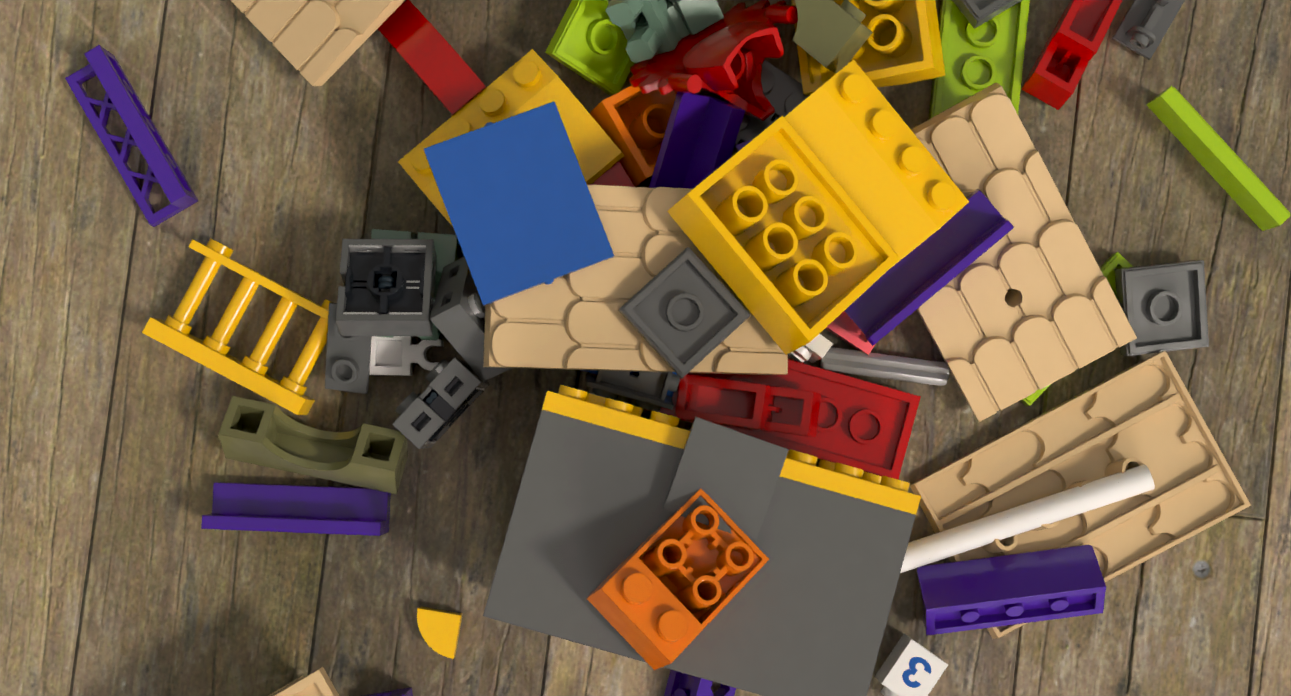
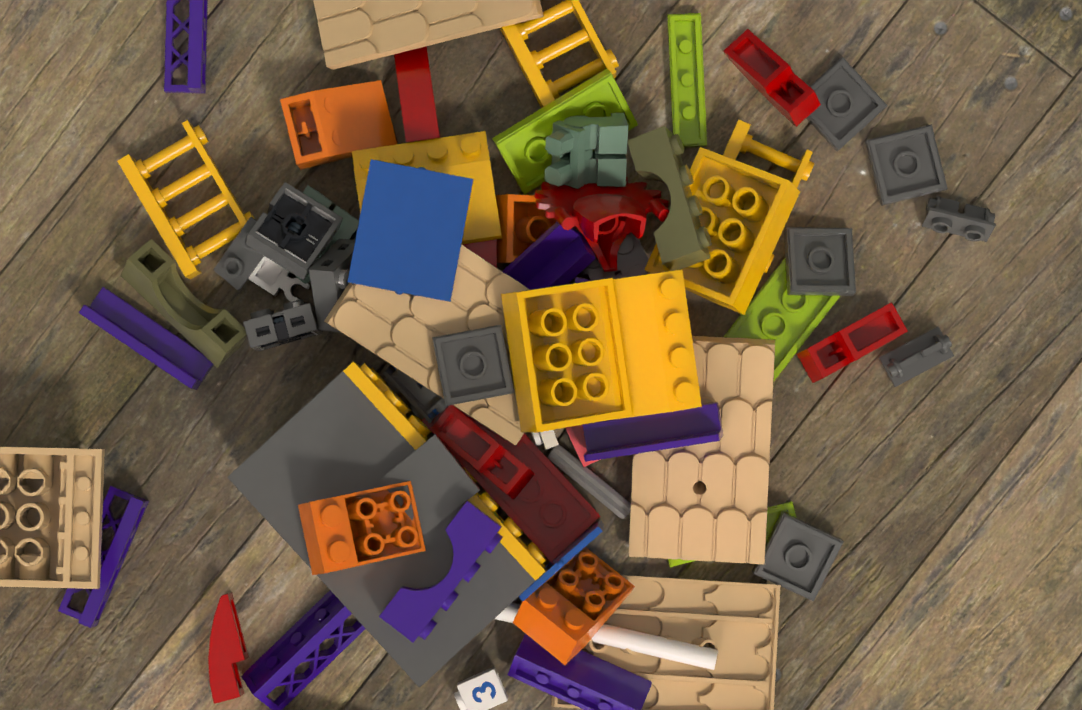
camera: 30 degrees right, 0 degrees up
yellow tile [417,607,463,659] -> none
lime tile [1147,86,1291,231] -> none
none -> orange slope [280,80,397,170]
none -> dark purple arch [379,501,503,643]
none -> orange slope [513,547,635,665]
none -> blue piece [519,519,604,601]

